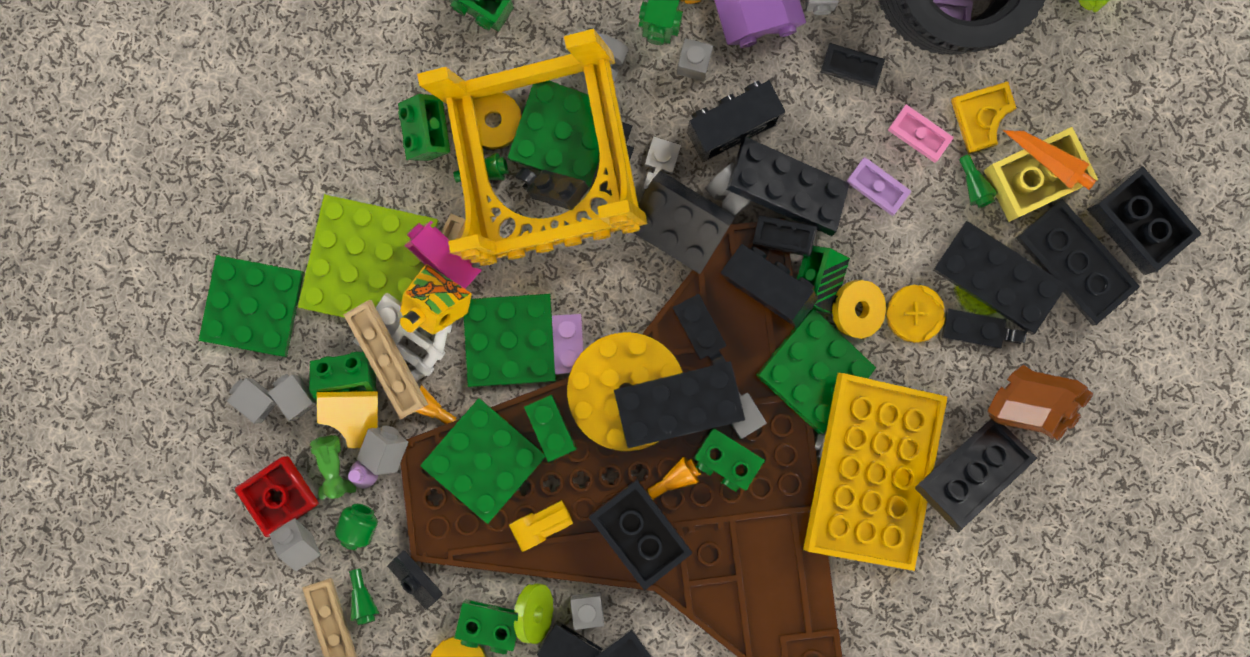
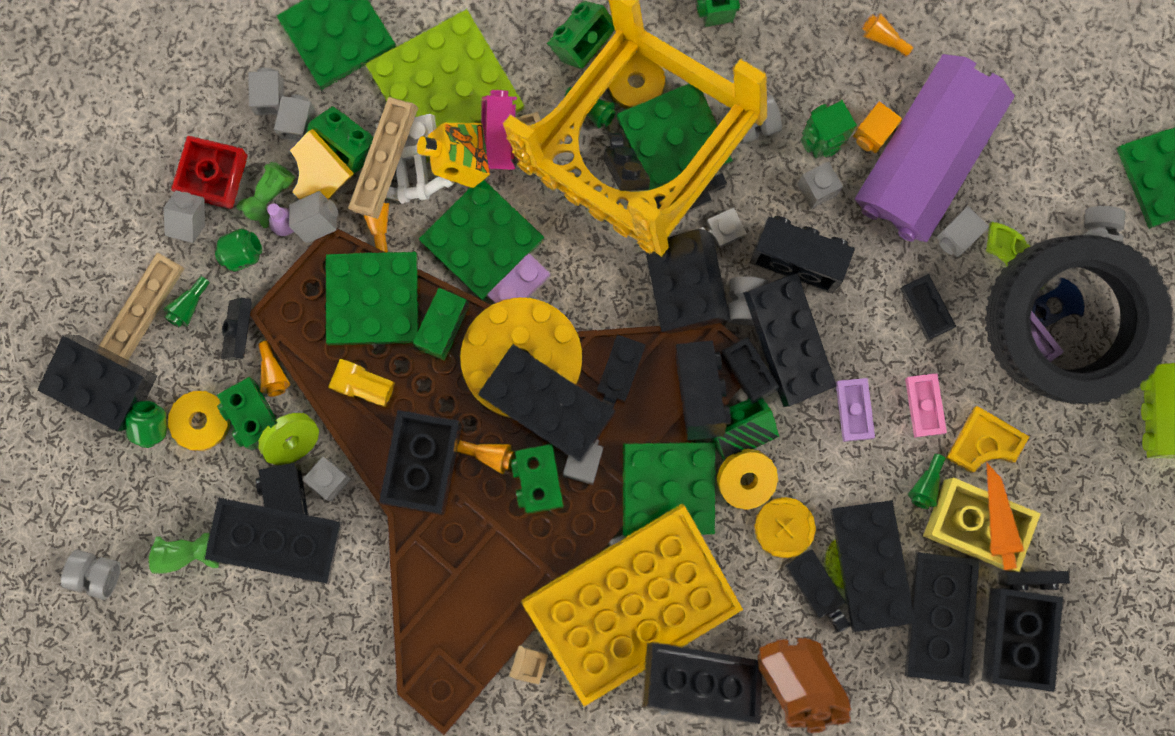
camera: 45 degrees right, 5 degrees down
none -> light orange cone [258,341,290,397]
none -> tan plate [509,646,548,685]
none -> black plate [998,571,1070,591]

